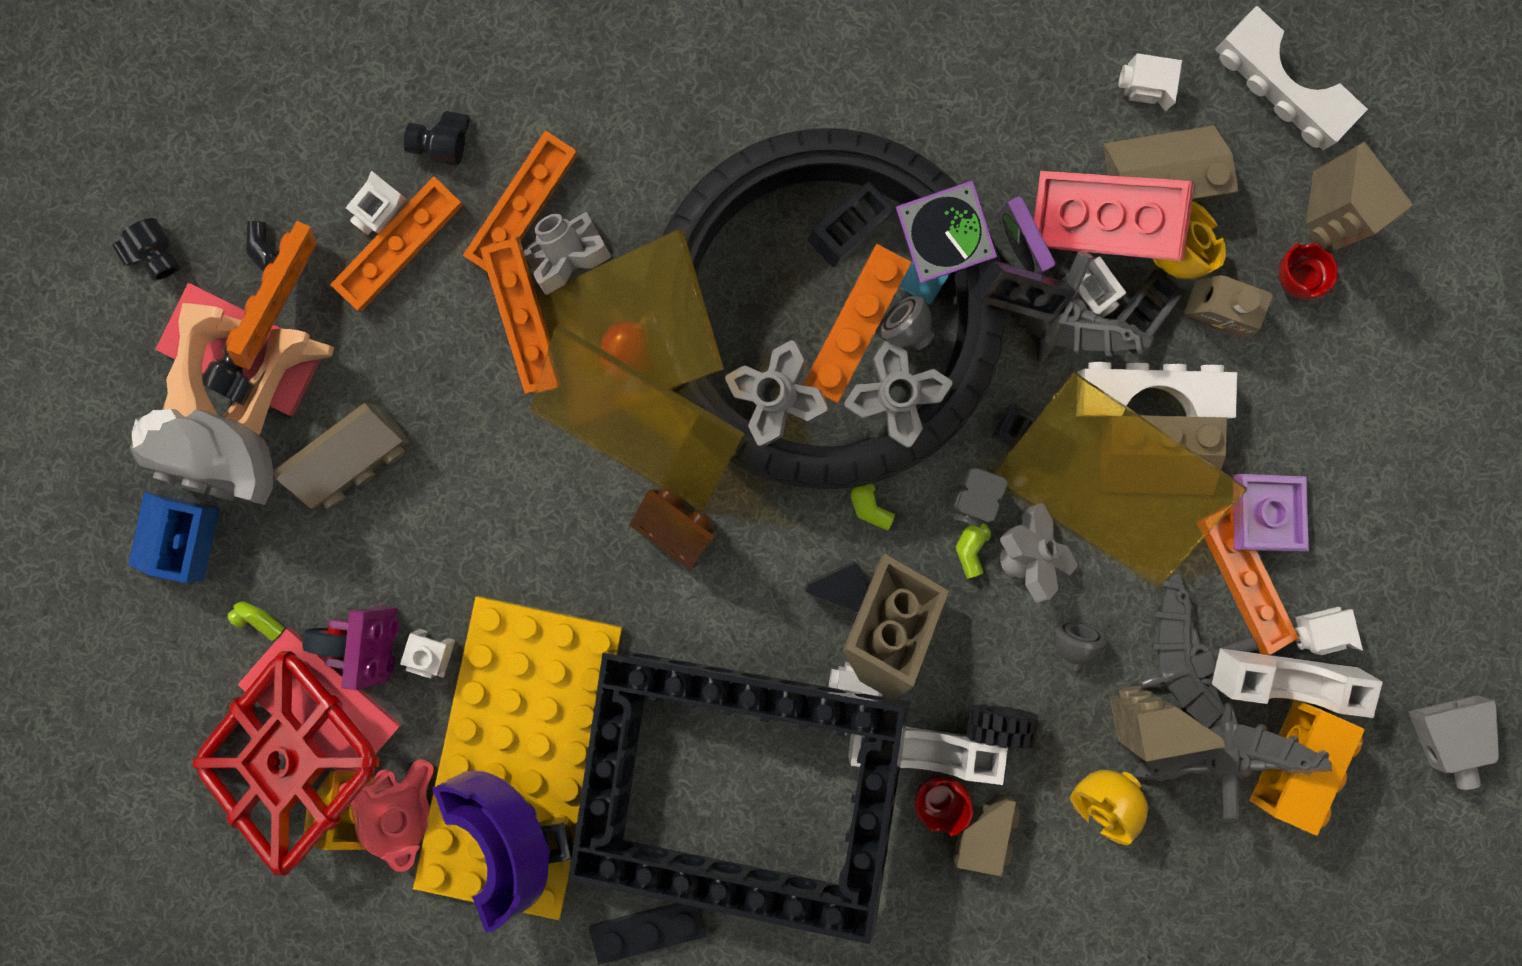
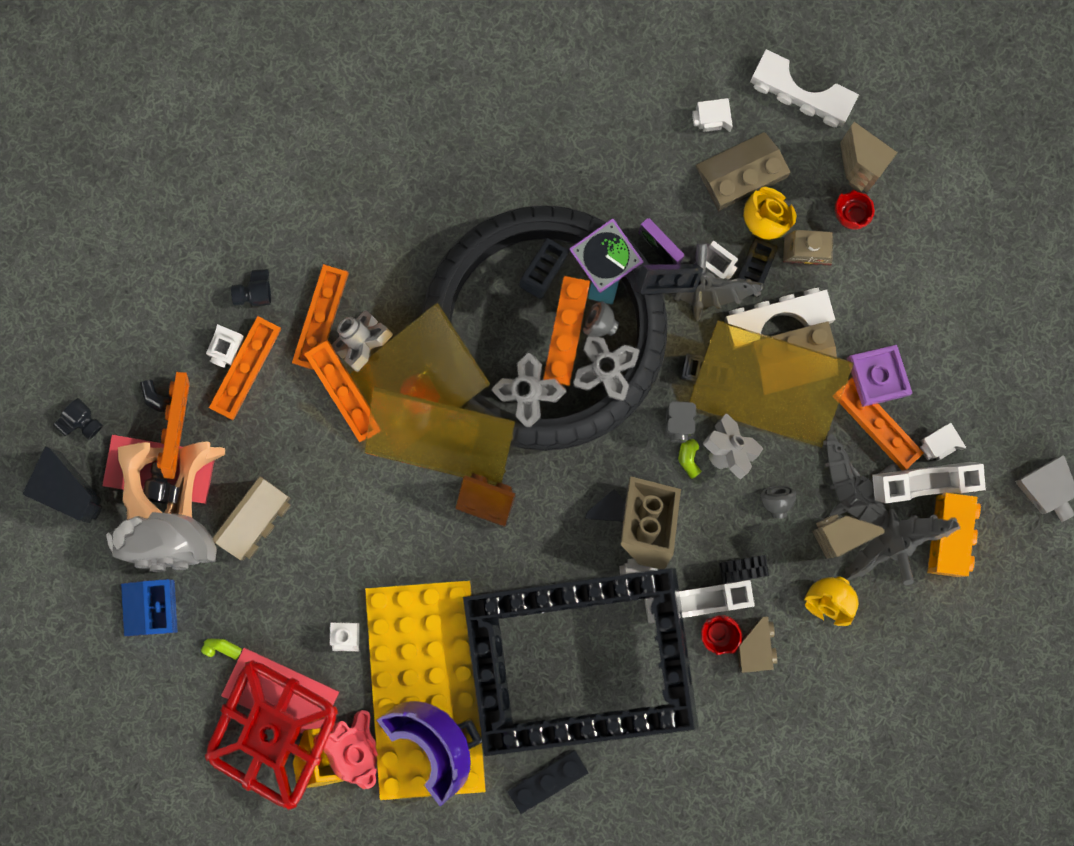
camera: 15 degrees left, 5 degrees down
magenta plate [302,606,399,690] -> none
lime arm [851,483,895,531] -> none
coral tile [1034,171,1195,261] -> none
none -> black slope [22,446,102,523]

